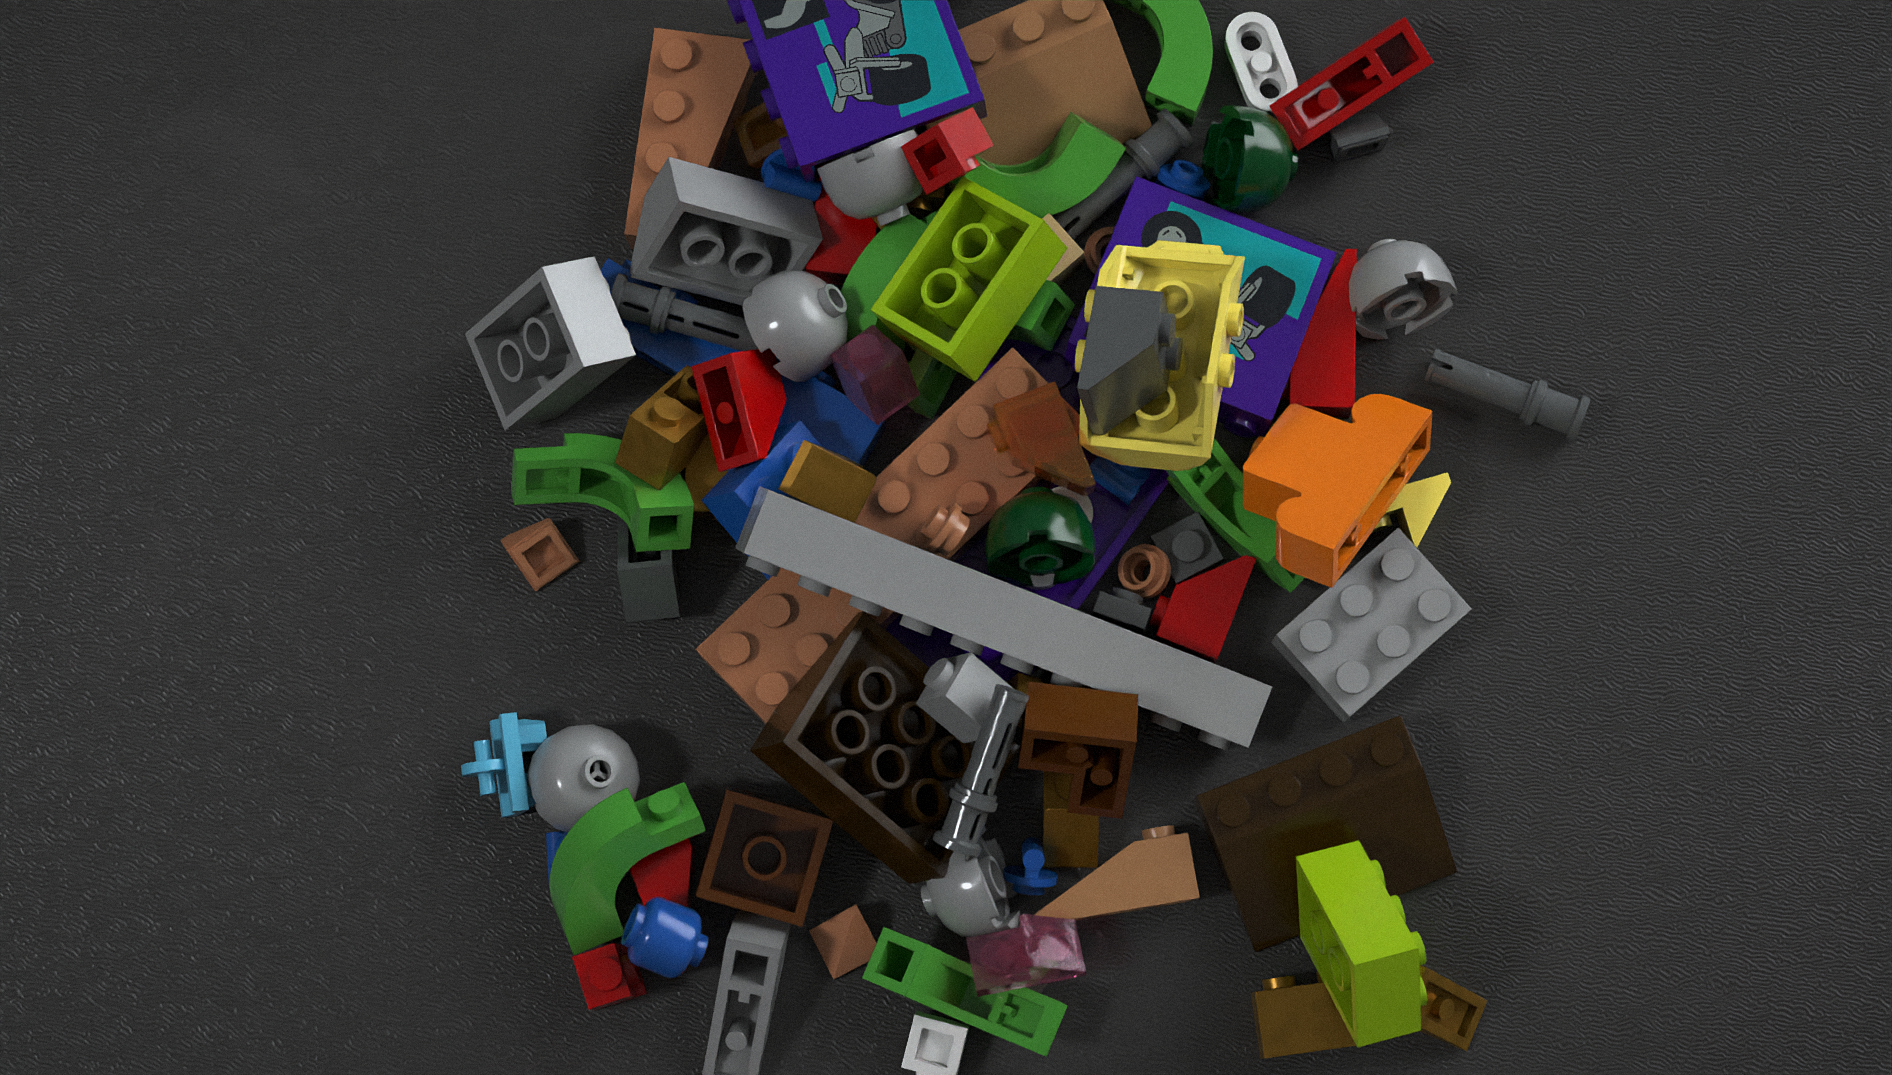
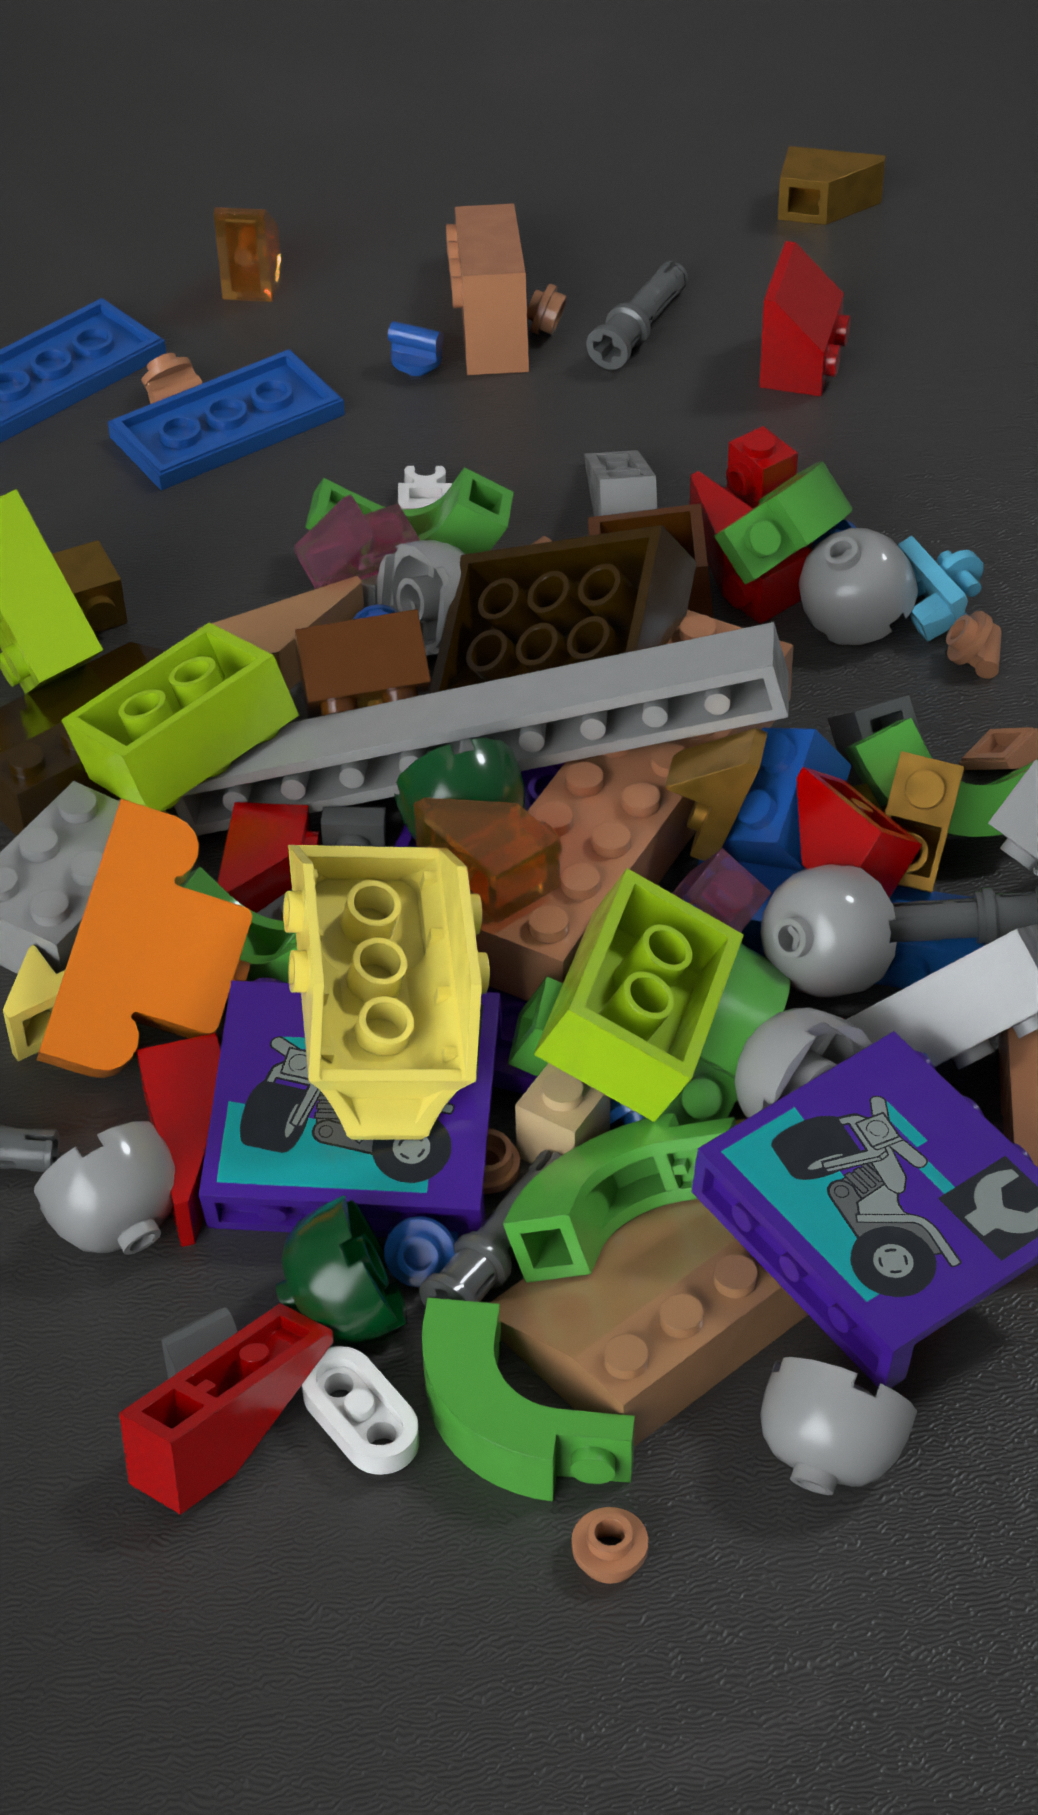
camera: 160 degrees right, 35 degrees down
blue head [621,897,708,978] -> none
red brick [901,107,994,195] -> none
light grey brick [916,652,1012,743] -> none
nougat plate [921,502,970,556] -> none
dark grey pin [933,684,1030,857] -> none
dark grey slope [1077,286,1182,435] -> none
none -> lime brick [62,622,299,811]
none -> nougat plate [946,611,1002,679]

